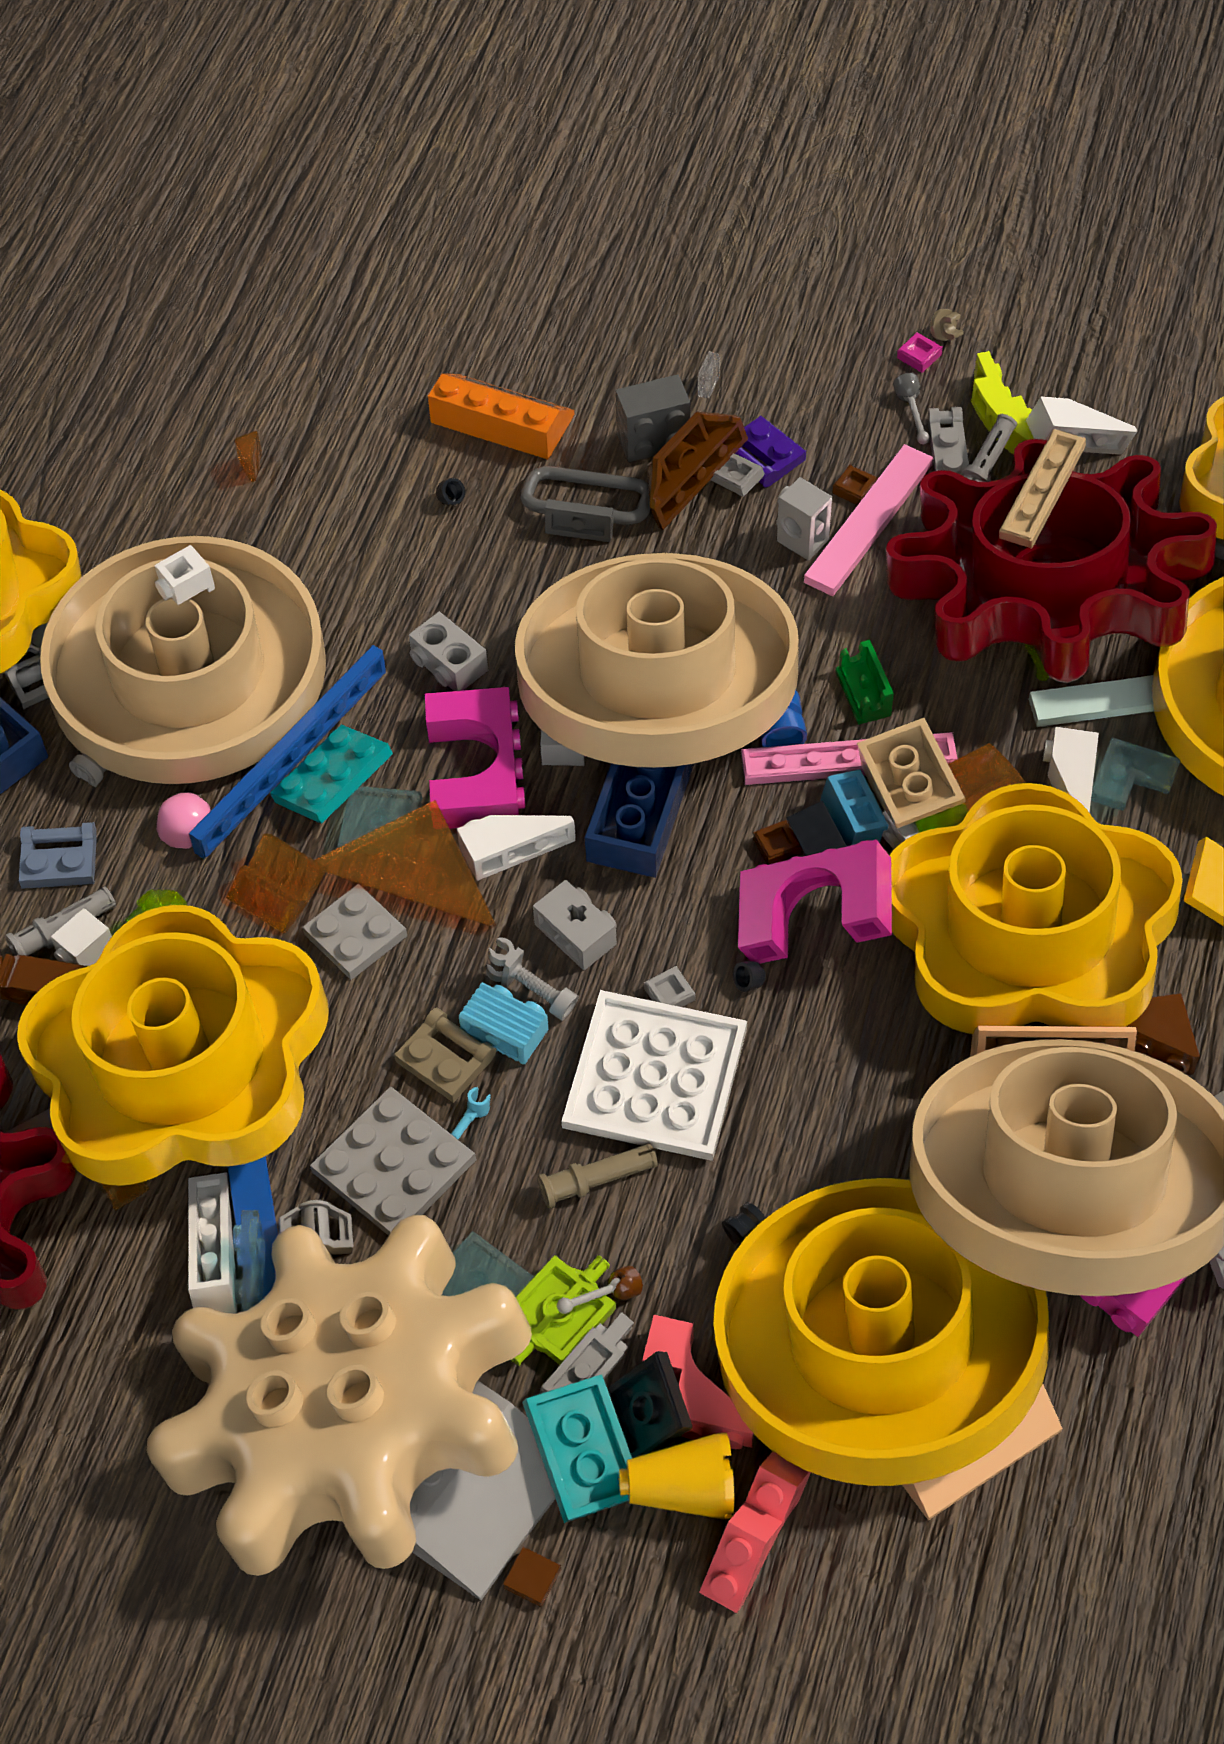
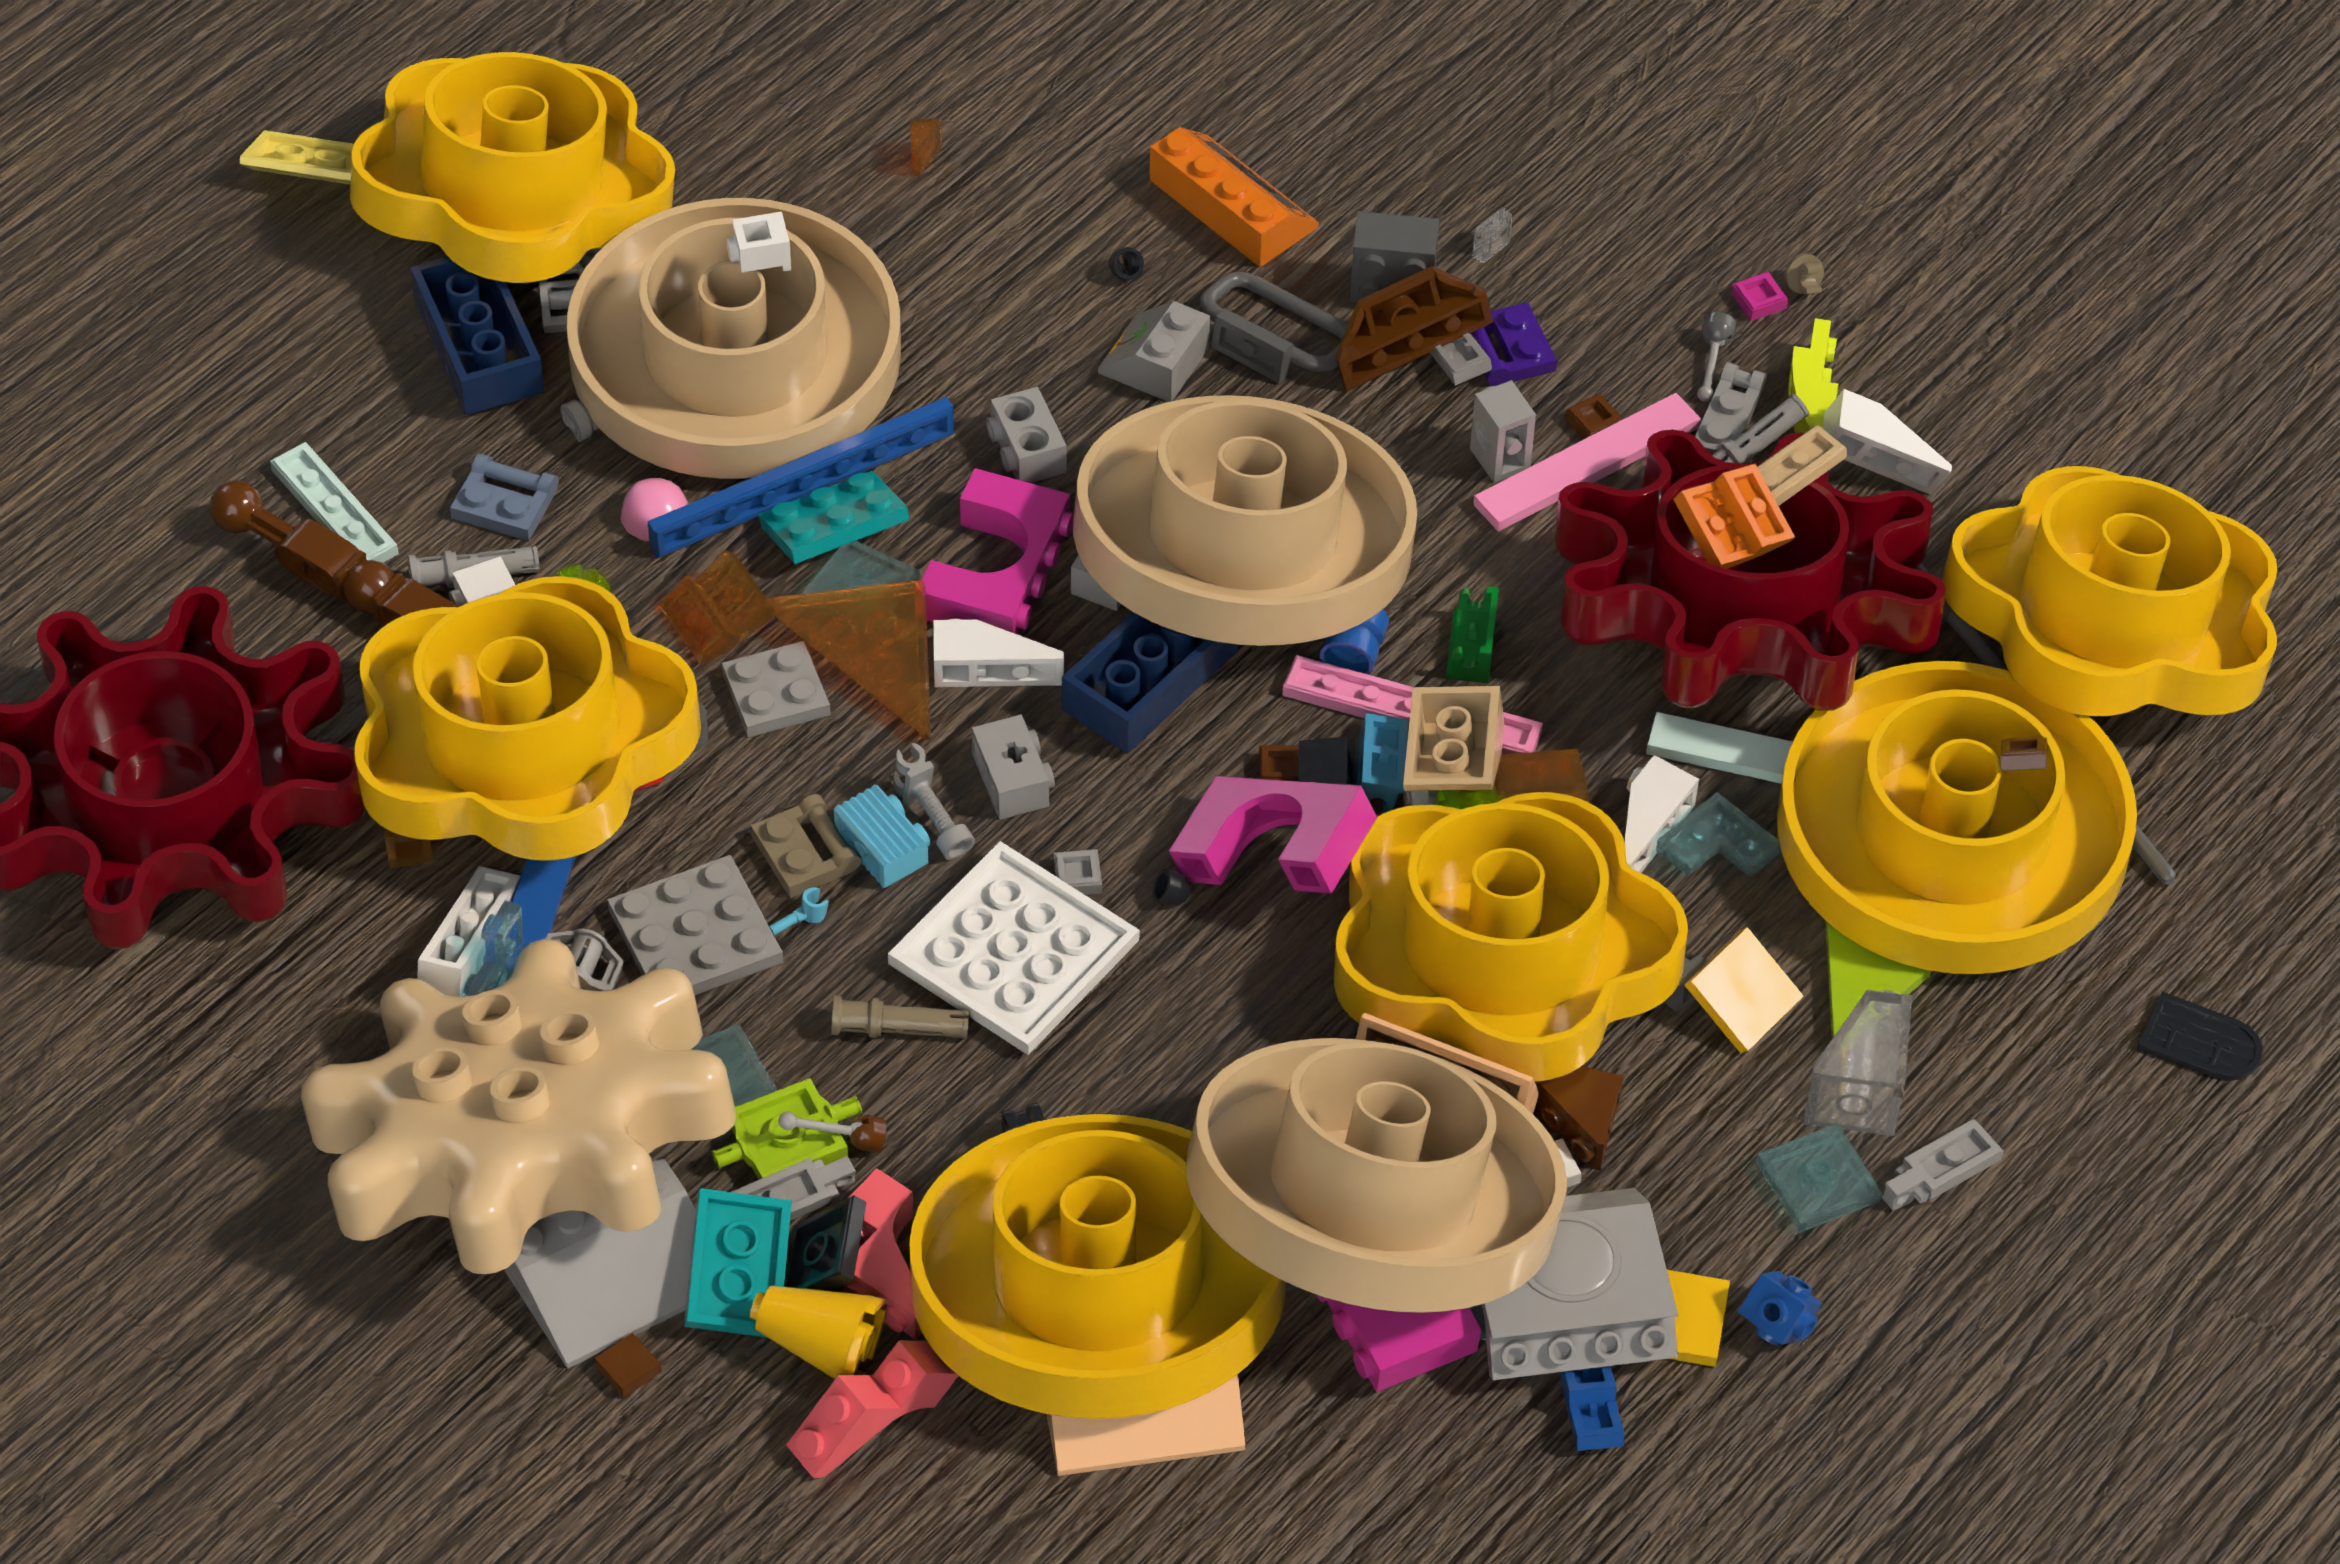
camera: 20 degrees right, 5 degrees down
none -> light grey slope [1098,301,1210,402]
none -> orange slope [1673,464,1795,569]

